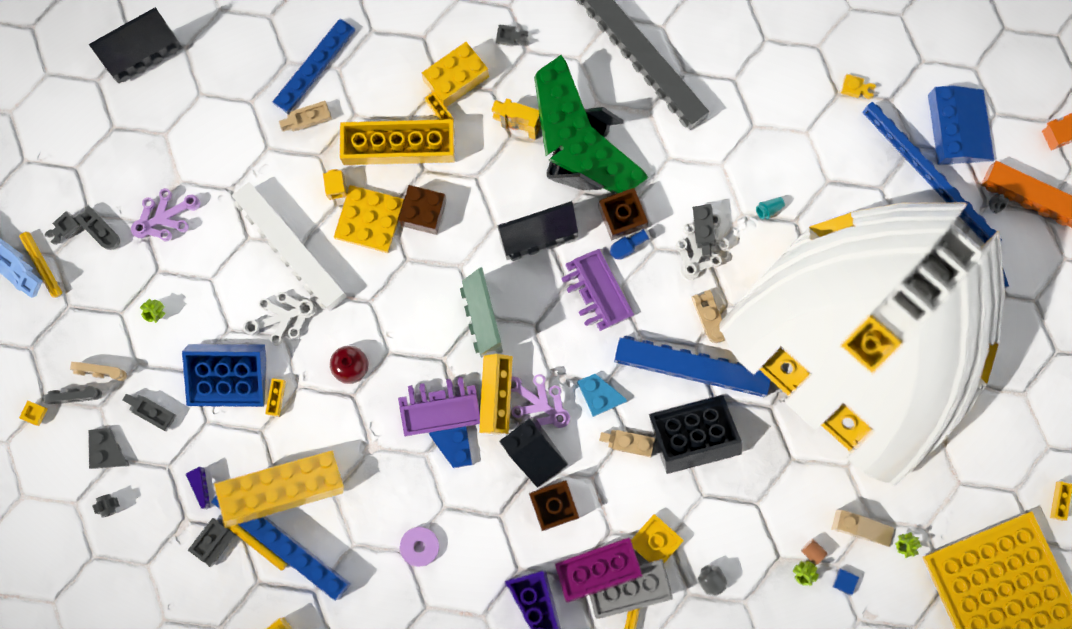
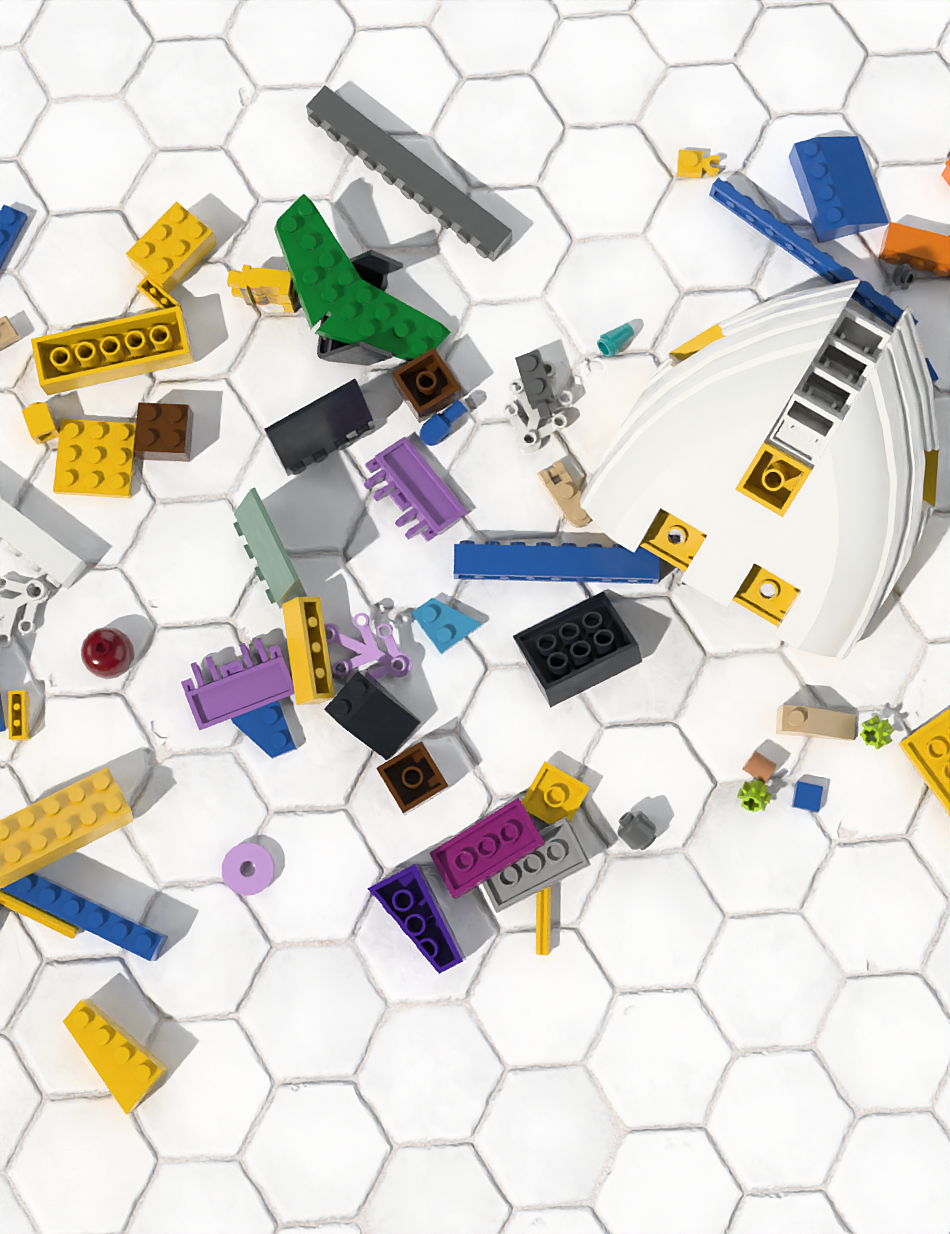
camera: 15 degrees left, 0 degrees up
dark grey plate [495,24,529,47] -> none
tan hinge [599,430,655,458] -> none

